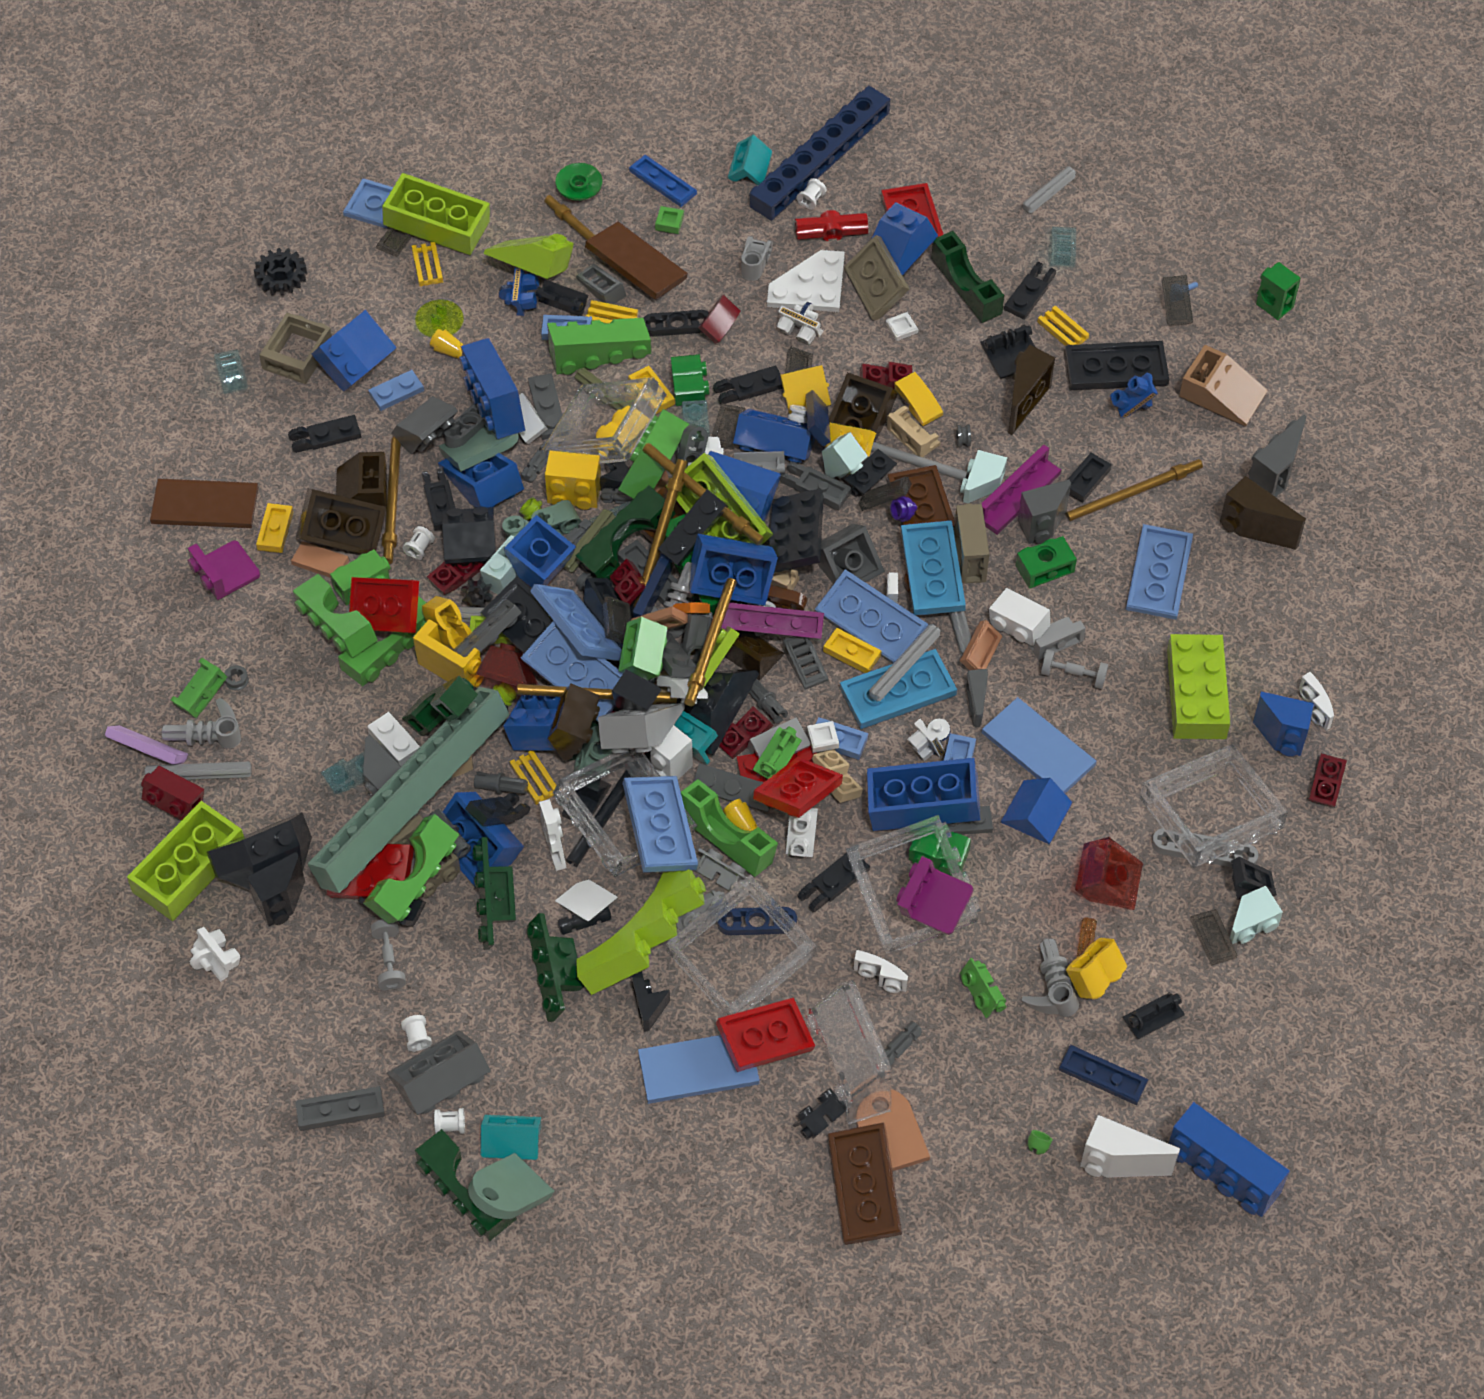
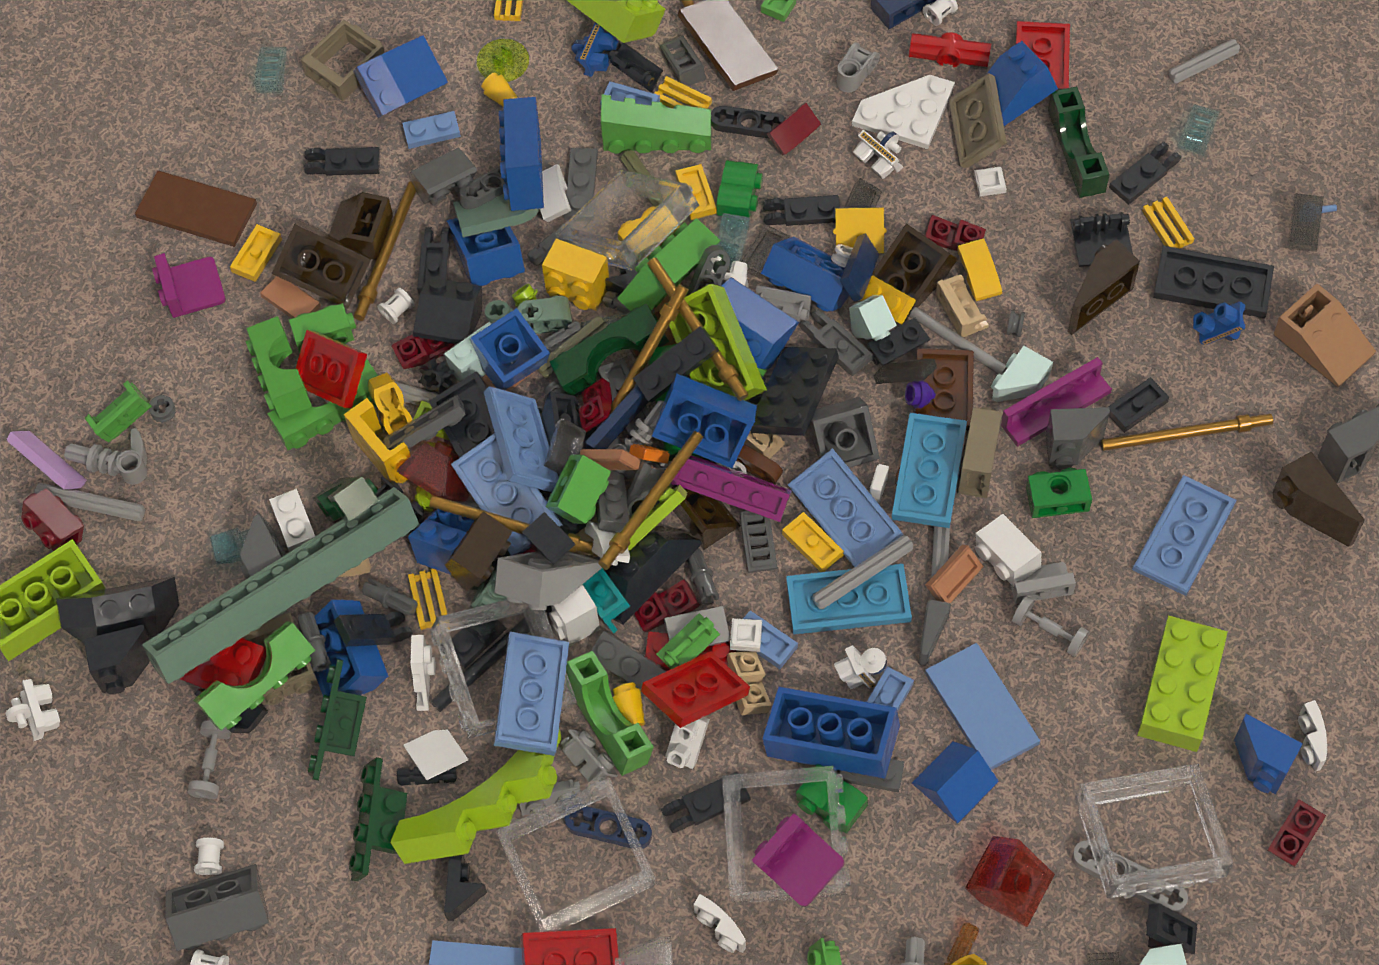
camera: 20 degrees right, 5 degrees up
dark grey plate [295,1086,385,1131] -> none

